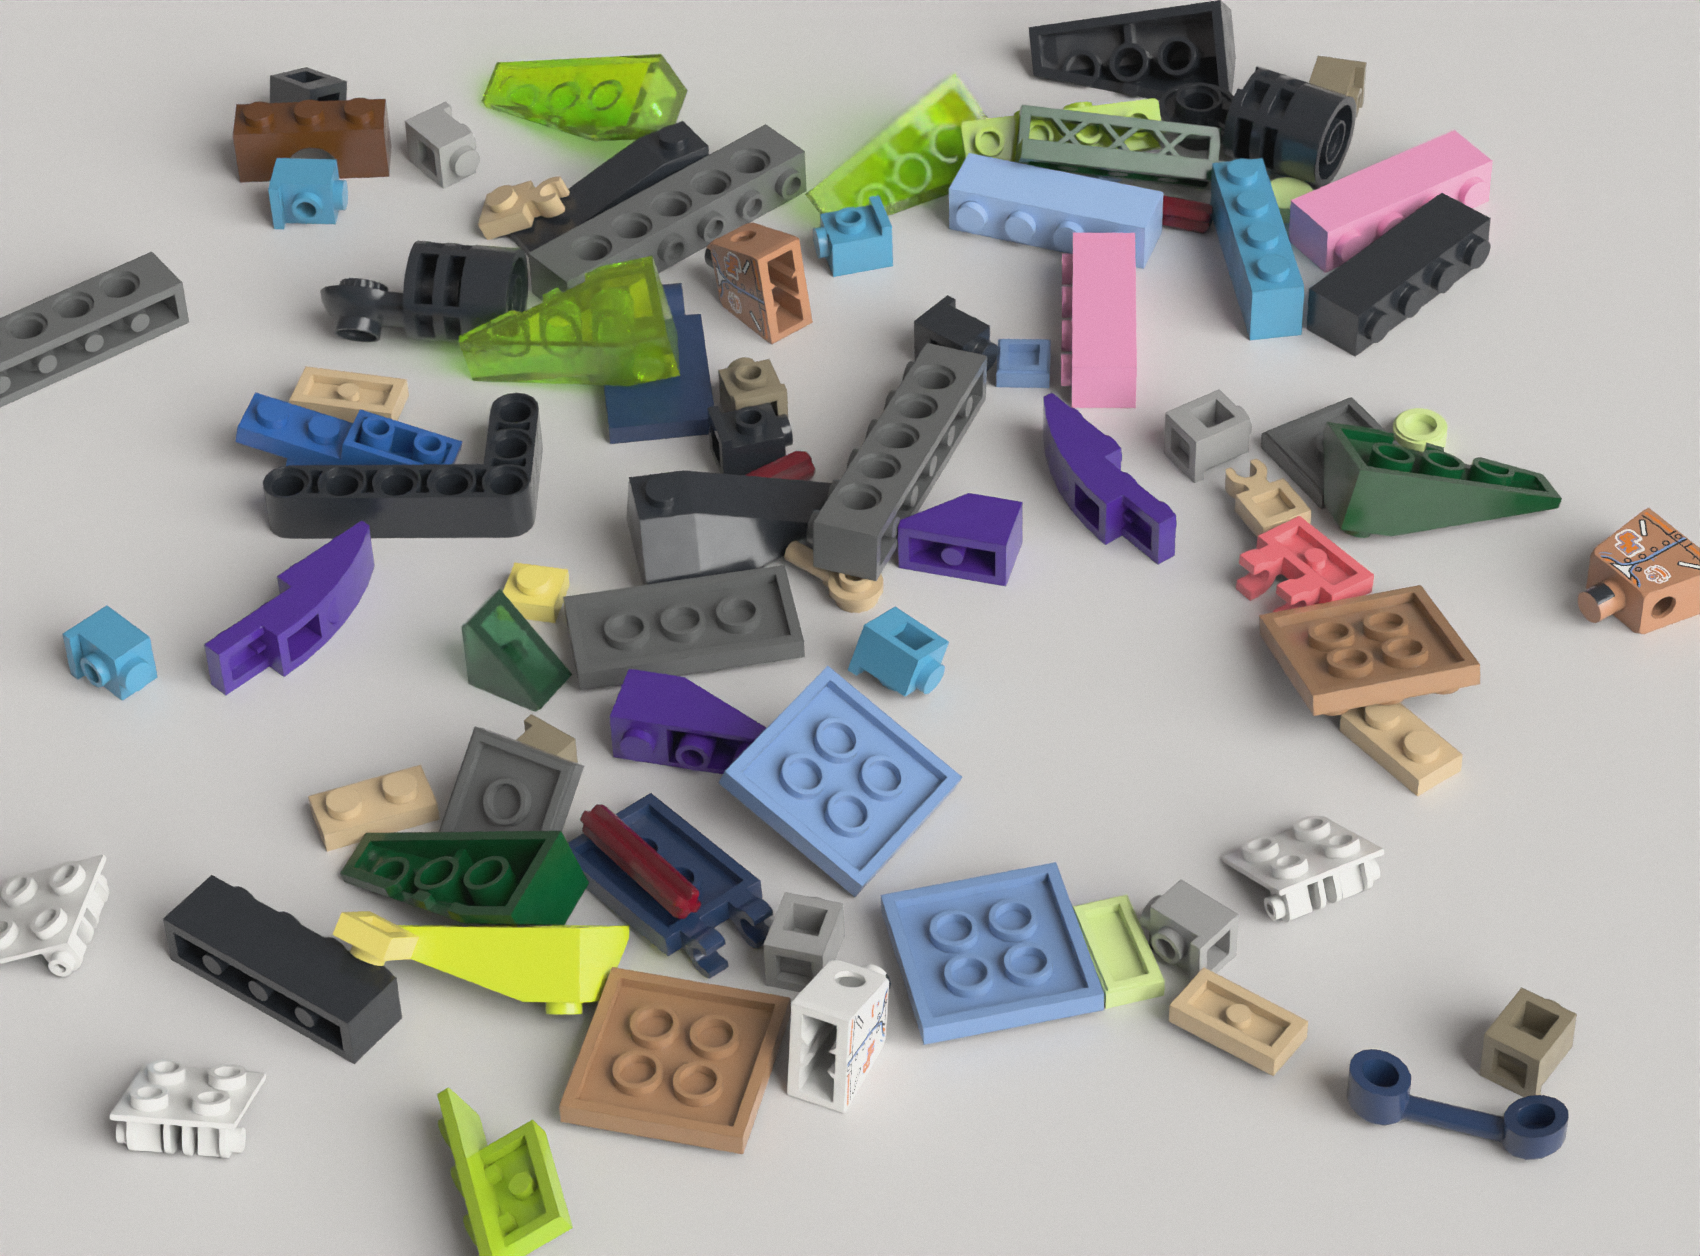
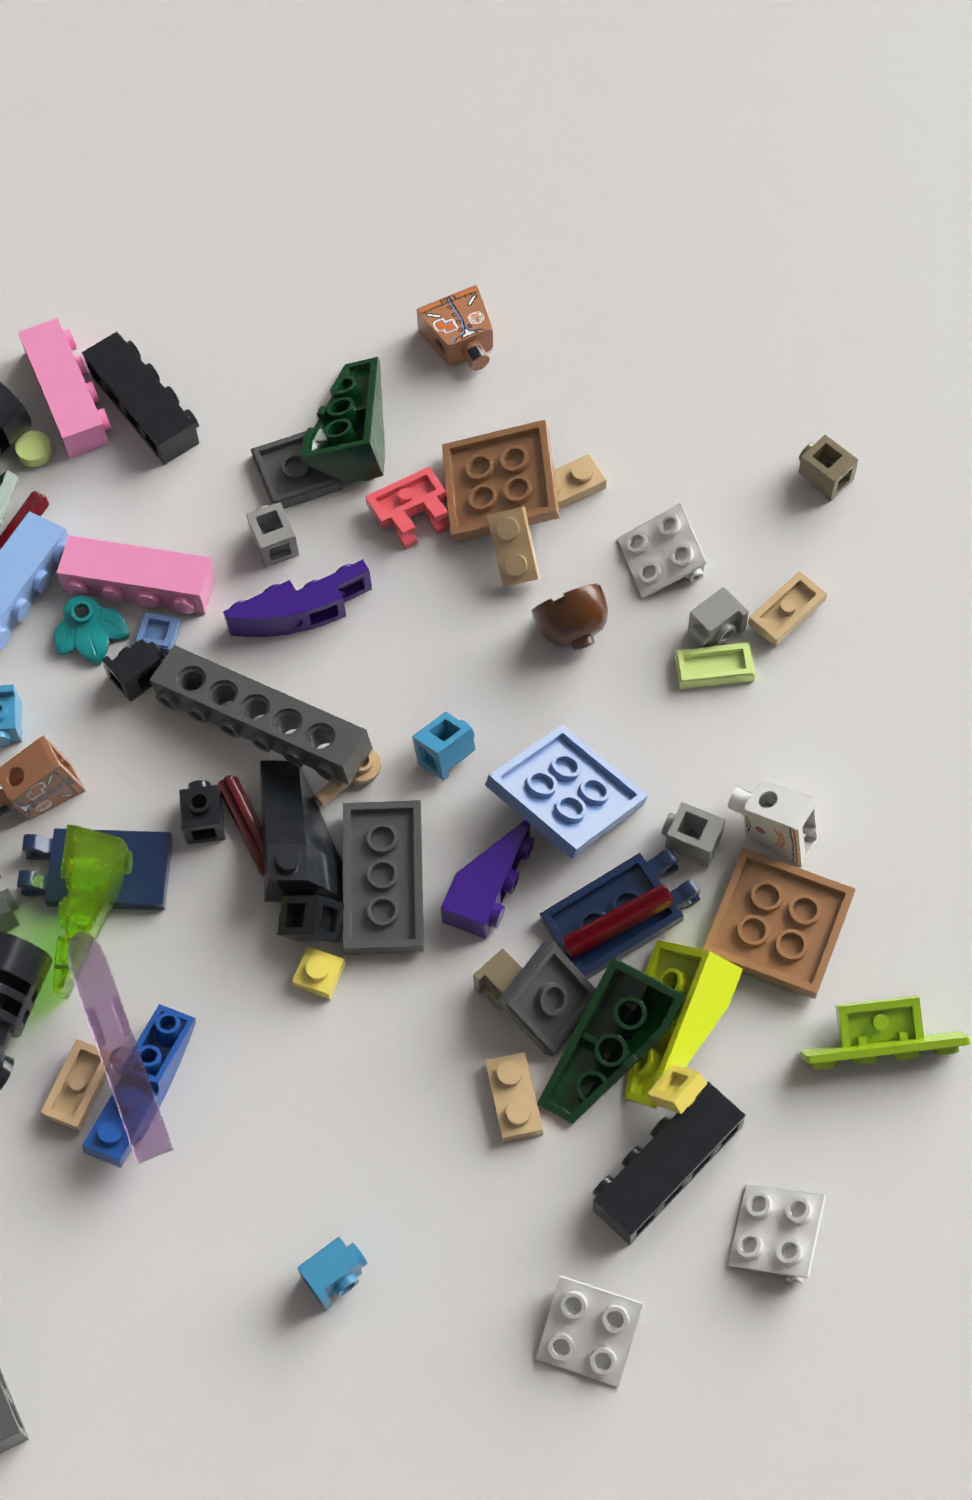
camera: 80 degrees left, 20 degrees up
dark purple slope [204,521,375,695] -> none
black beam [263,392,543,539] -> none
clear green slope [461,589,573,712] -> none
dark tan brick [718,357,789,419] -> none
medium blue plate [881,862,1104,1045] -> none
dark purple slope [898,493,1023,587] -> none
dark azure brick [1210,158,1304,340] -> none
tan plate [1225,459,1311,538] -> none
dark blue piece [1347,1049,1569,1160] -> none
yellowish green tile [1392,408,1447,452] -> none
none -> teal plate [53,595,129,665]
none -> clear purple piece [68,931,174,1164]
none -> black brick [277,895,344,943]
none -> tan plate [487,507,541,587]
none -> reddish brown cylinder [531,583,608,651]

